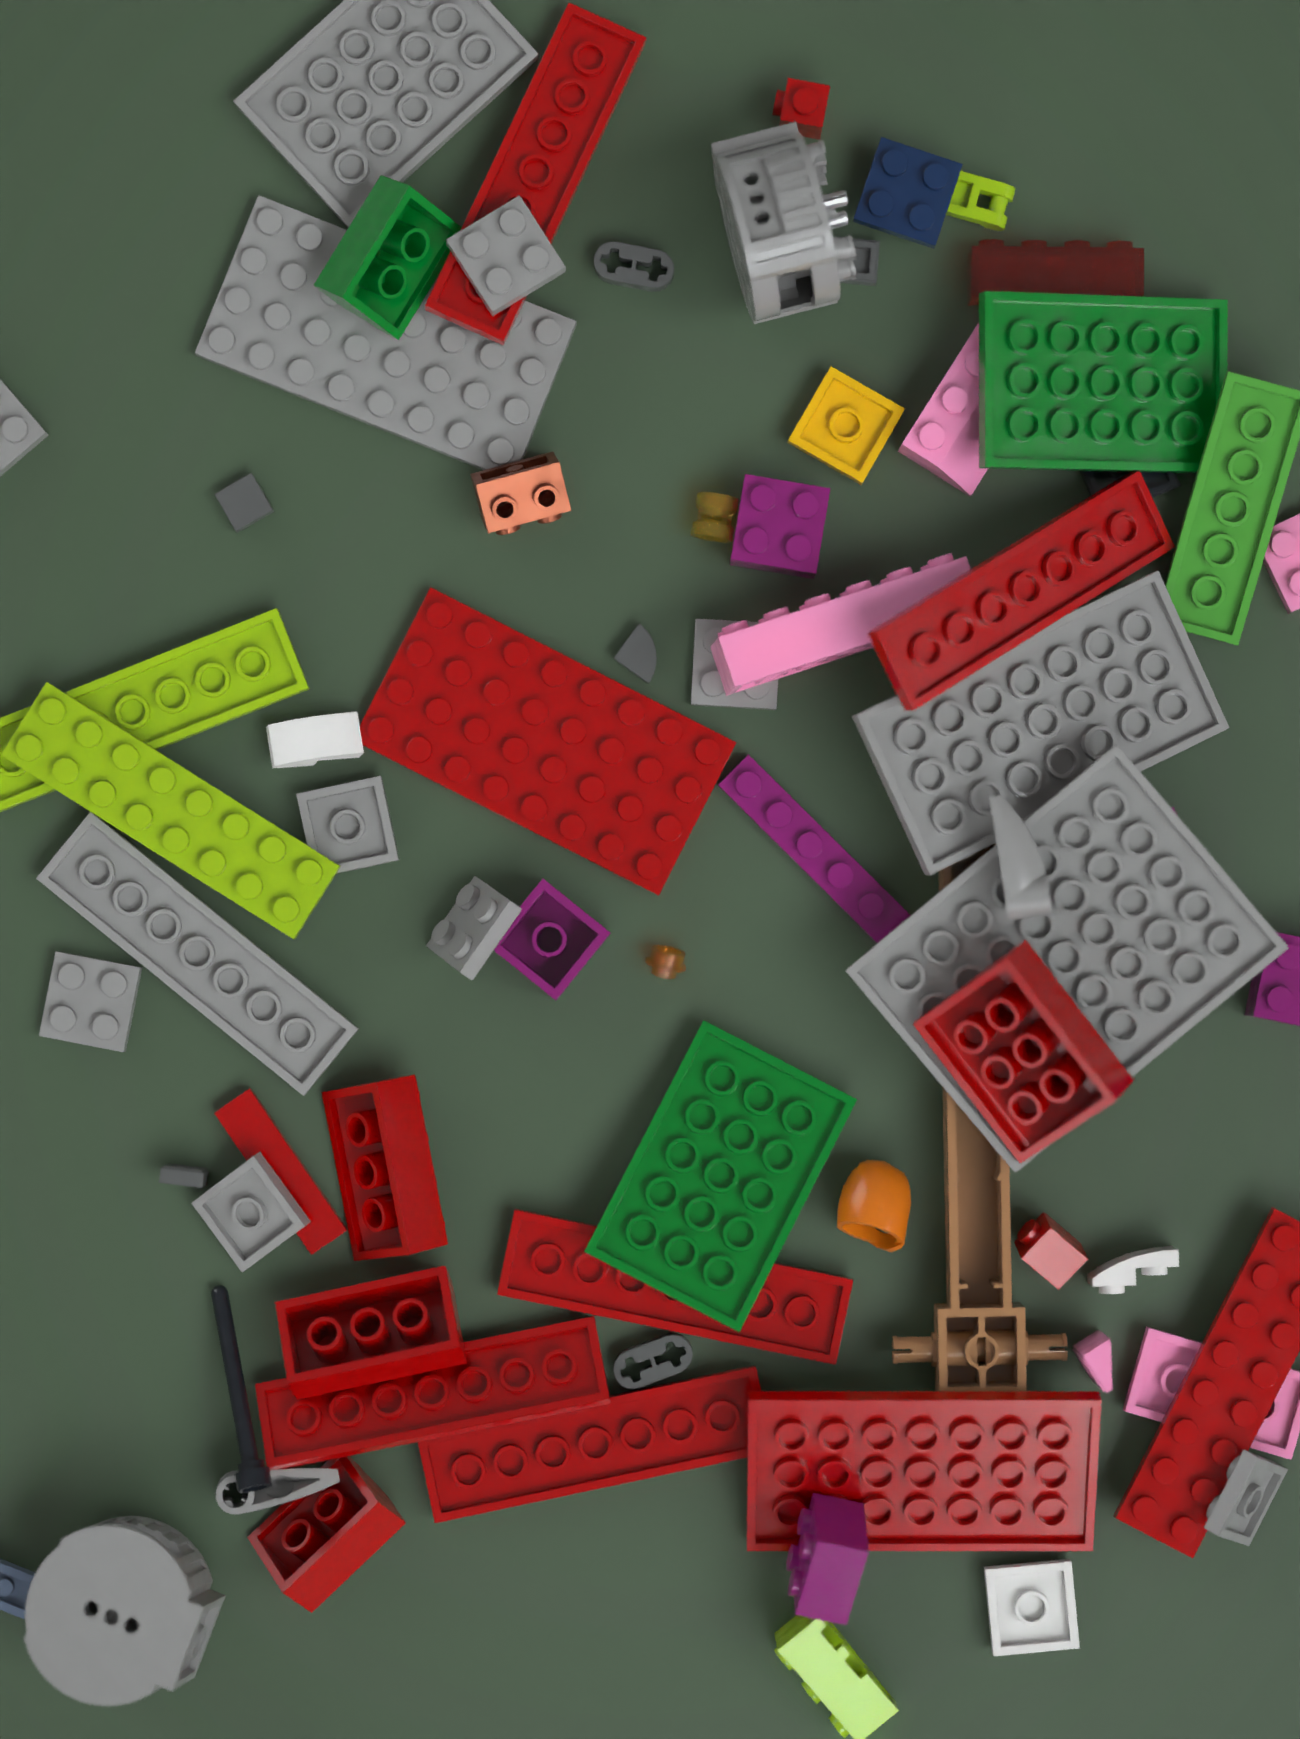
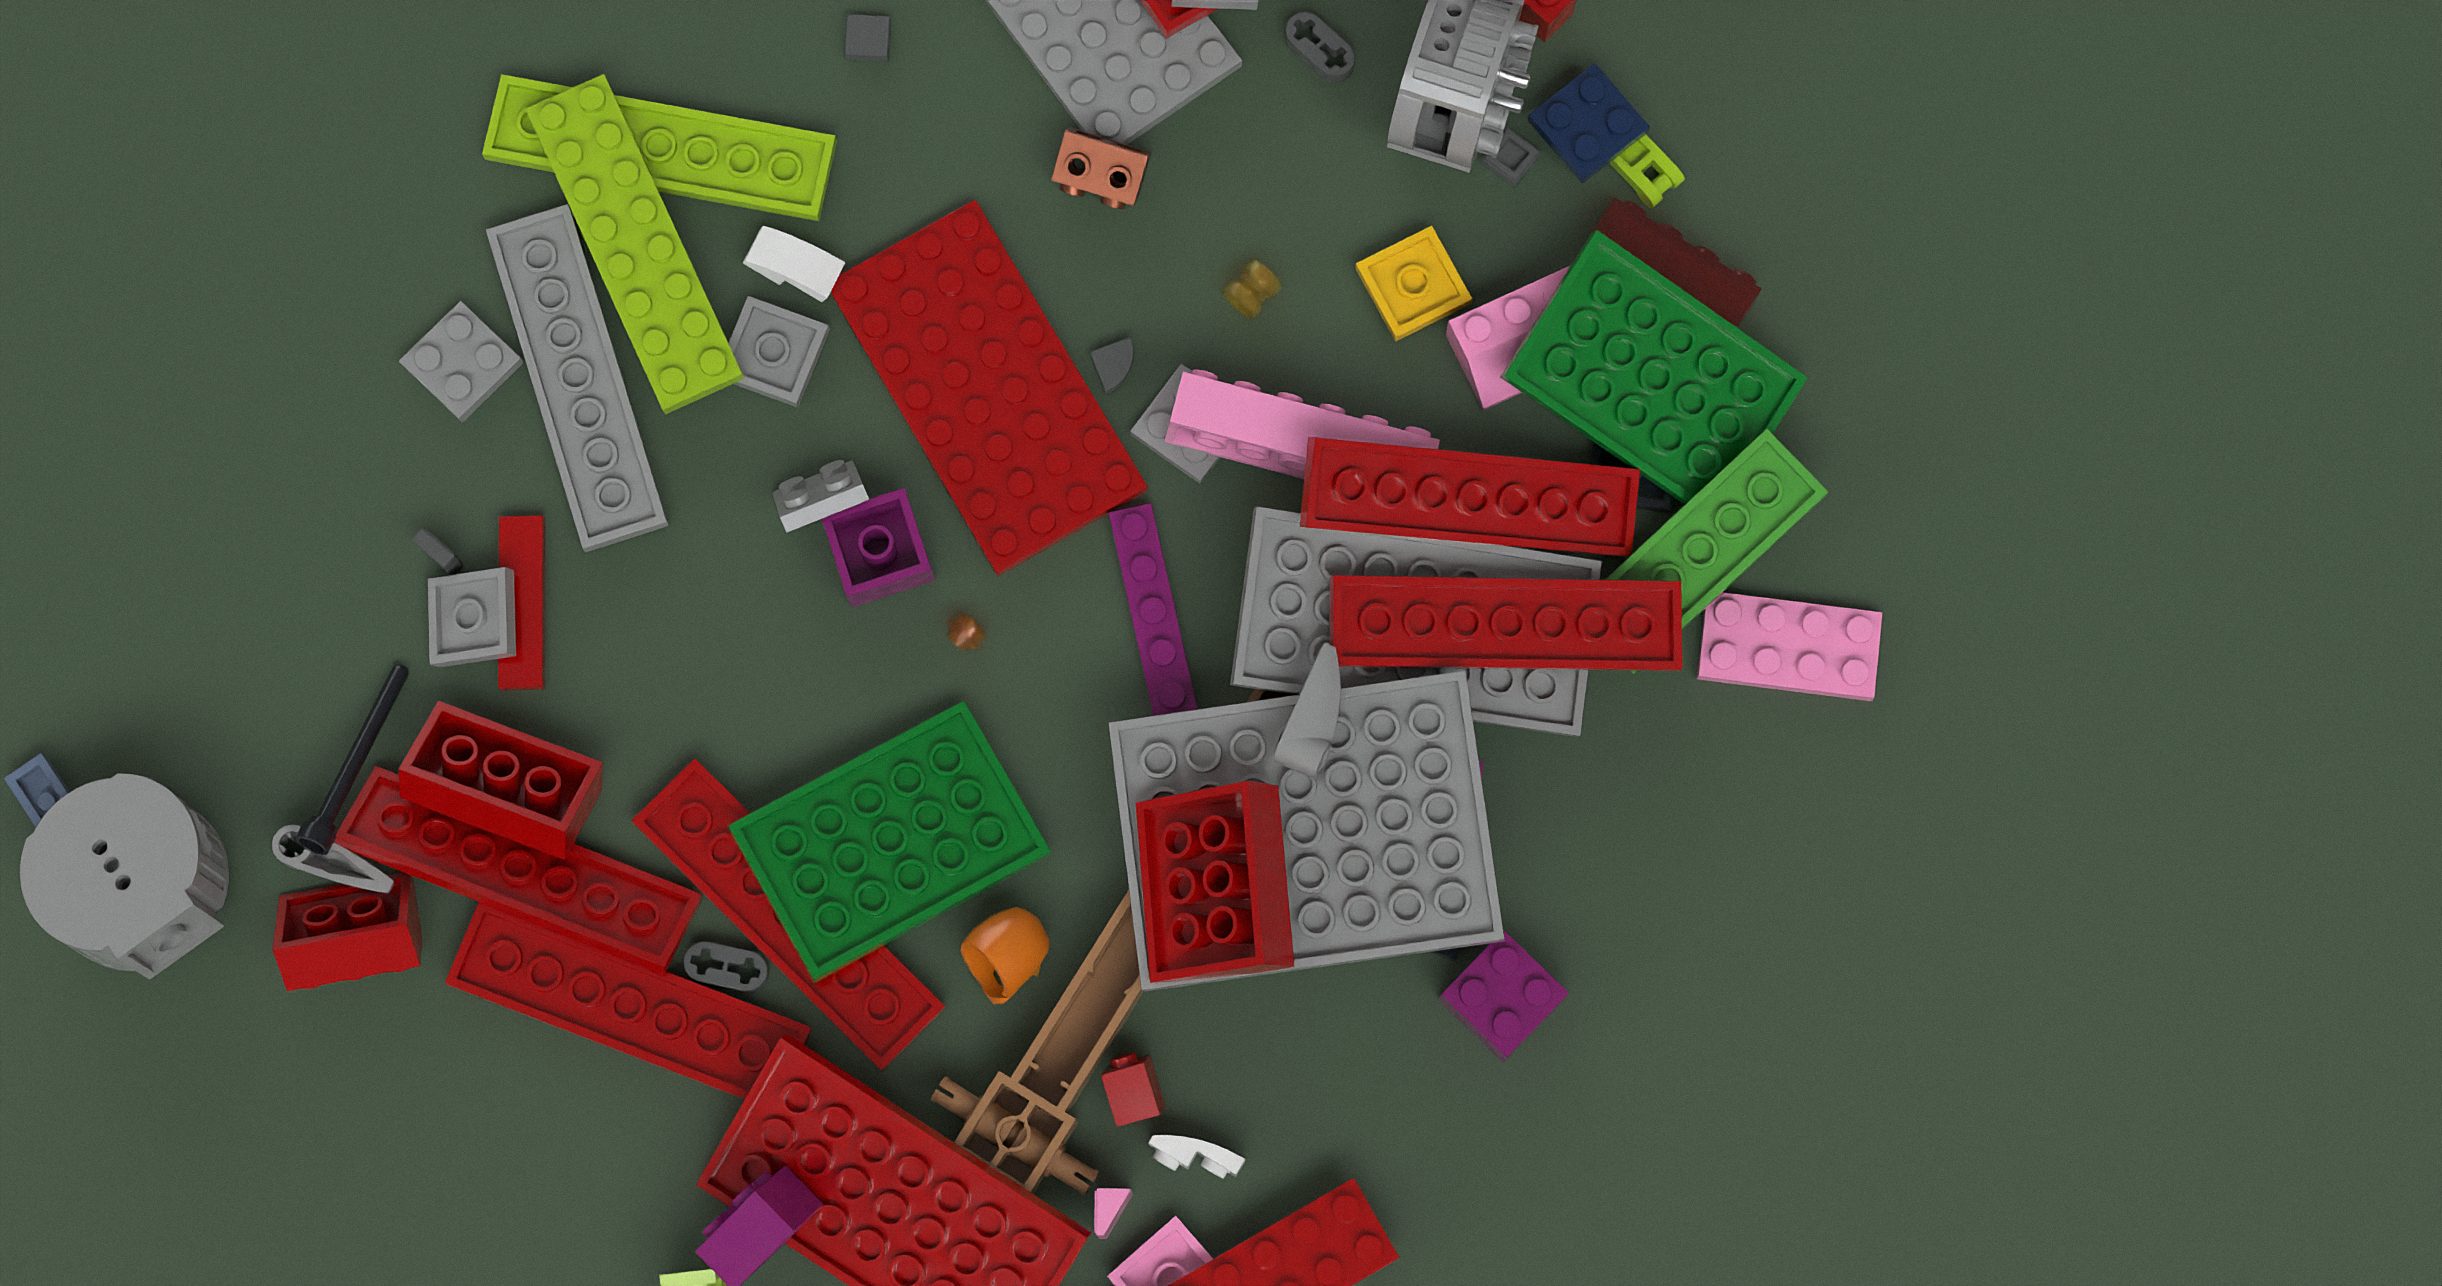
camera: 35 degrees right, 10 degrees down
red slope [321,1074,448,1261] -> none
magenta brick [730,474,831,579] -> none
none -> red plate [1330,575,1682,671]

